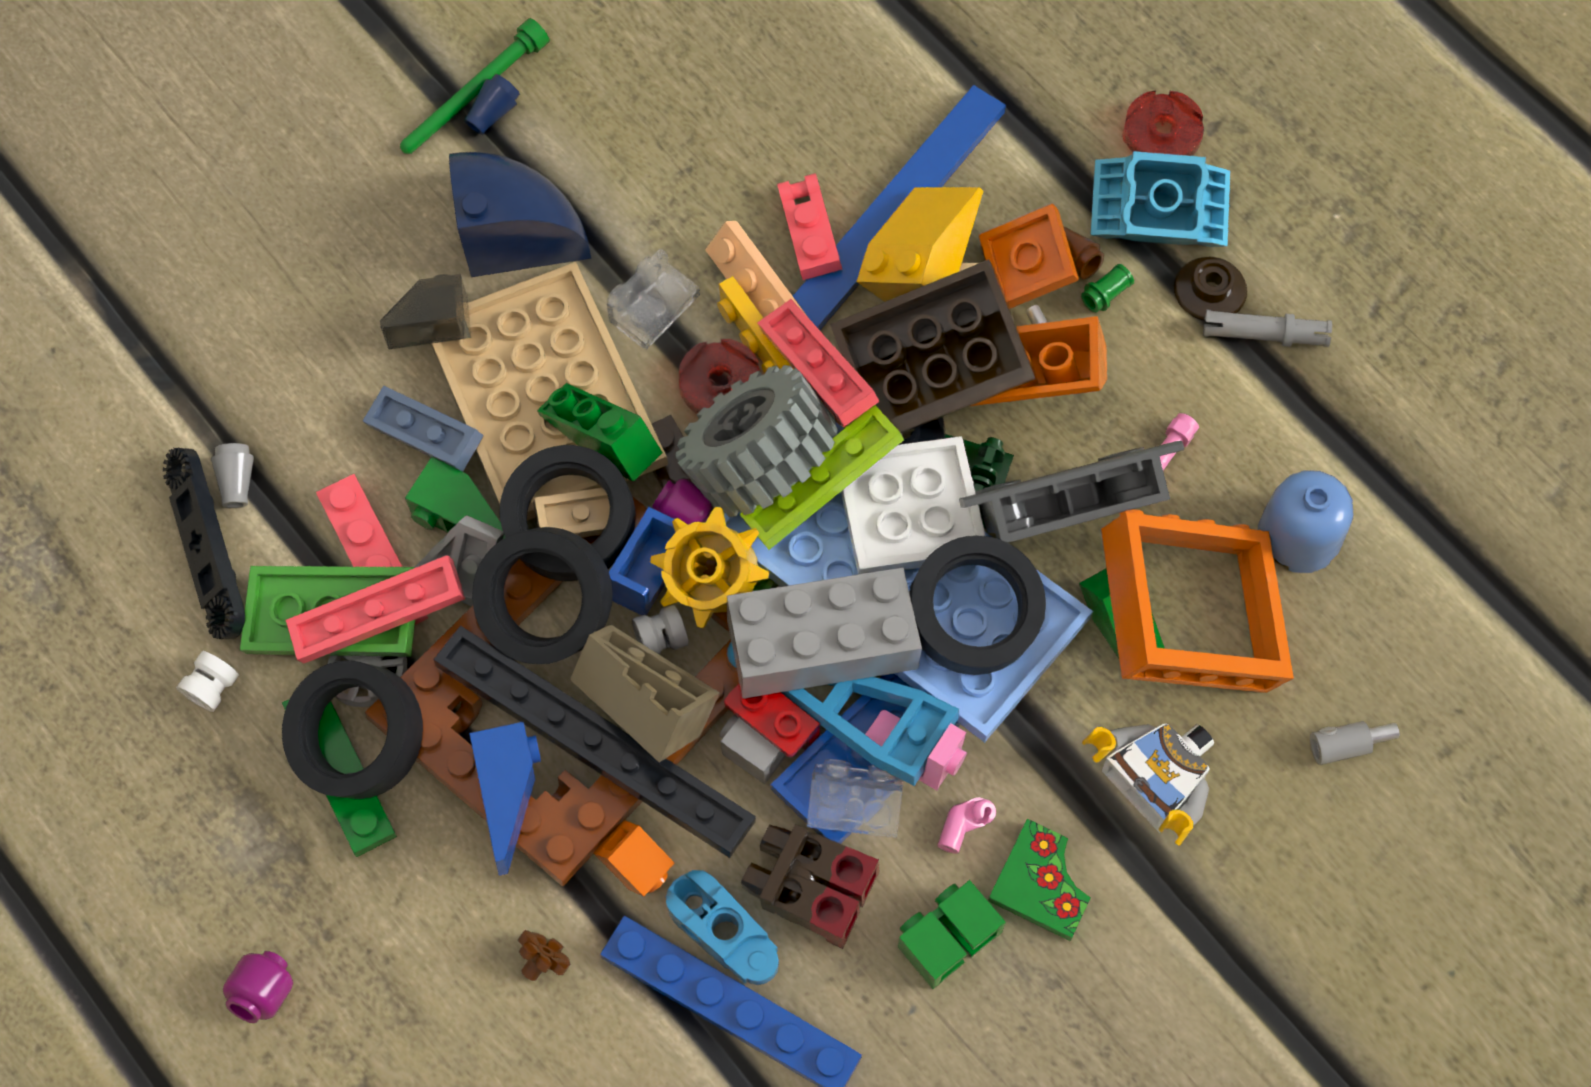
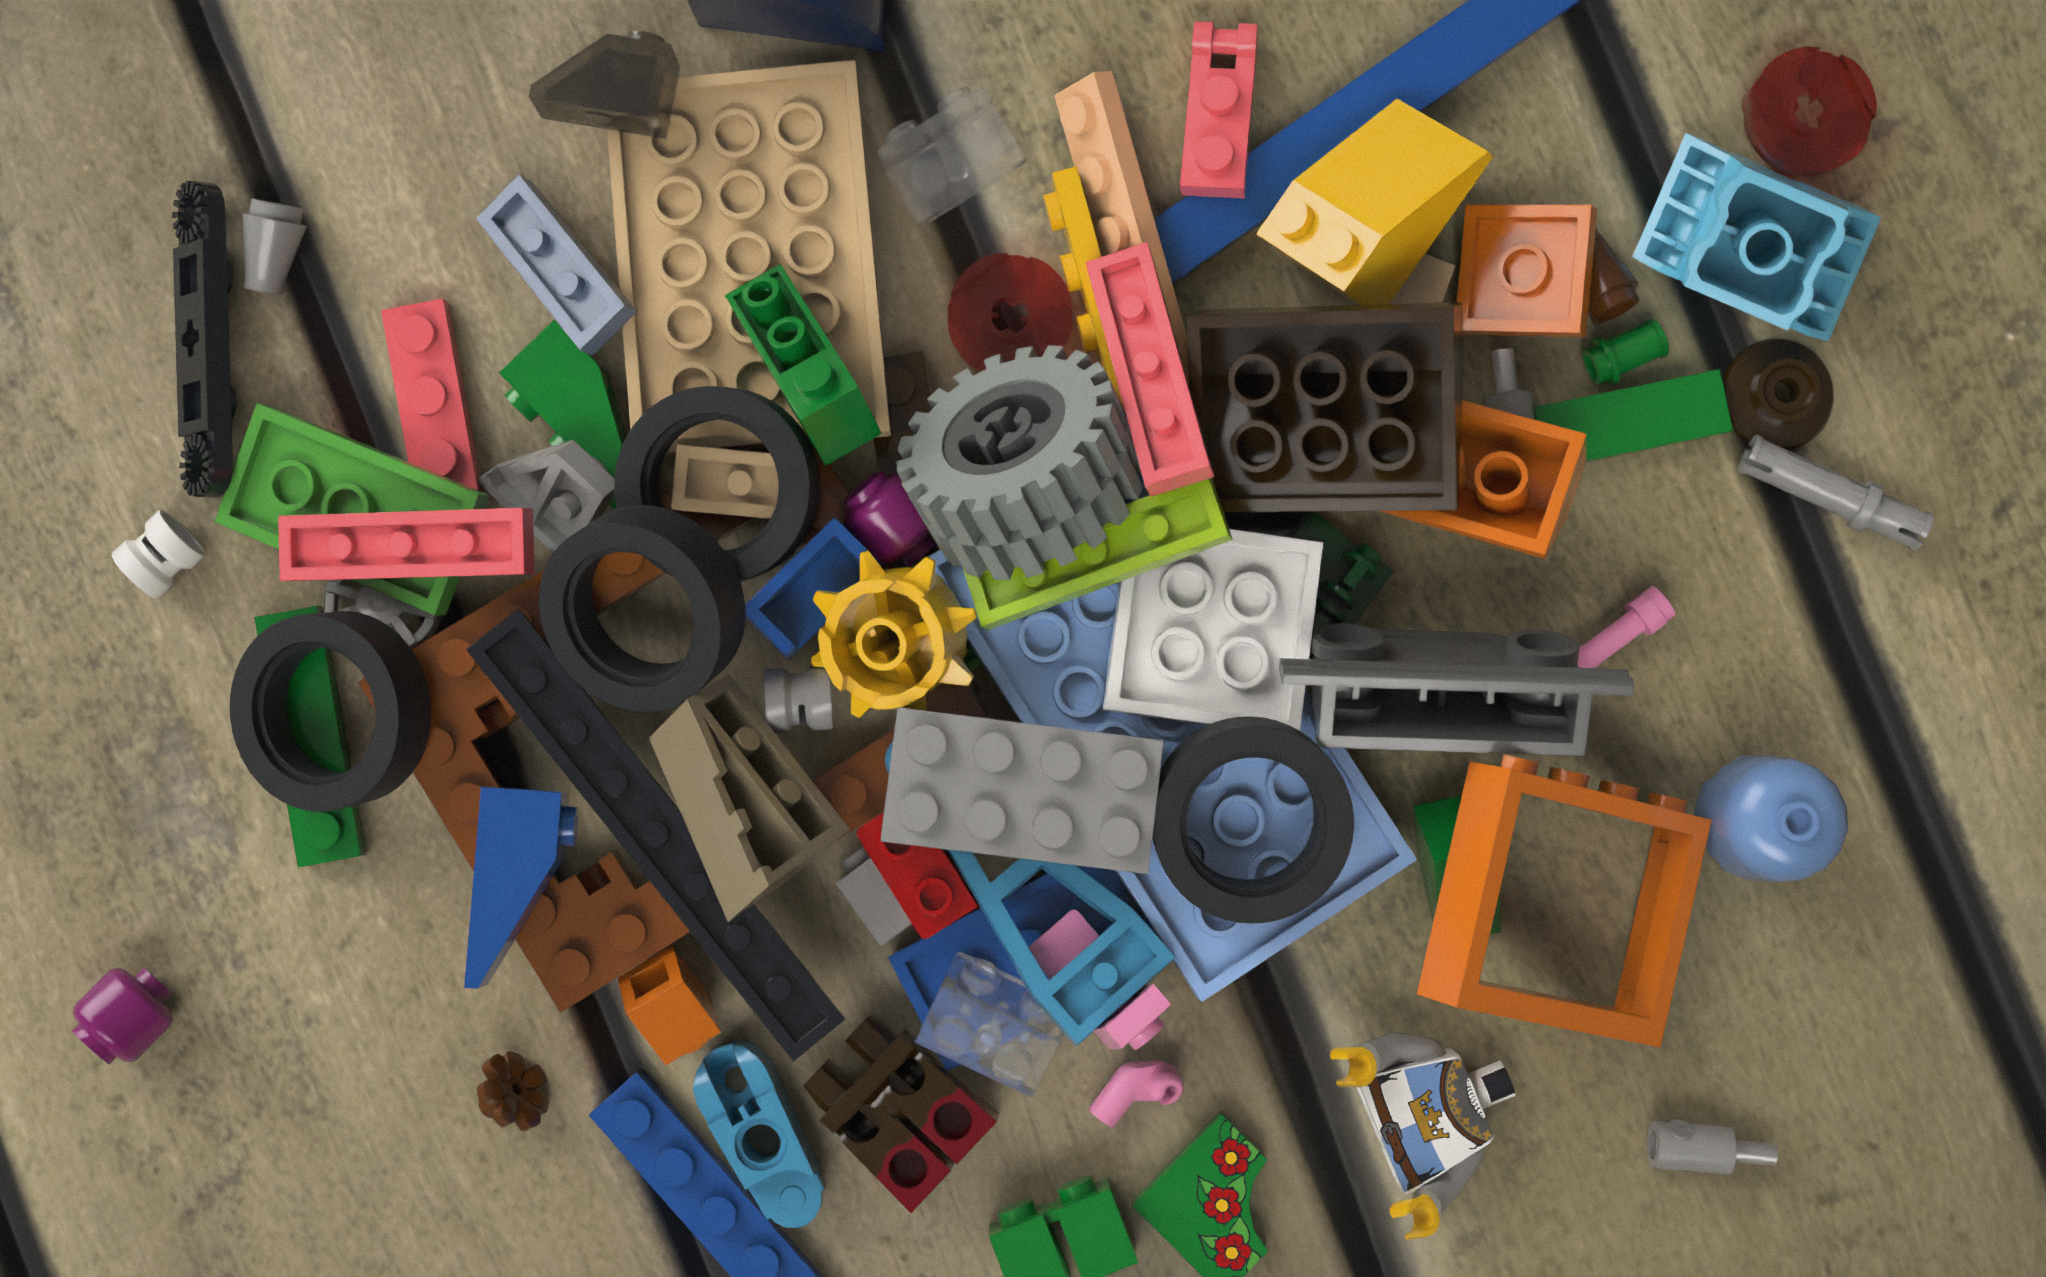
camera: 20 degrees right, 20 degrees up
none -> green tile [1534,369,1733,462]

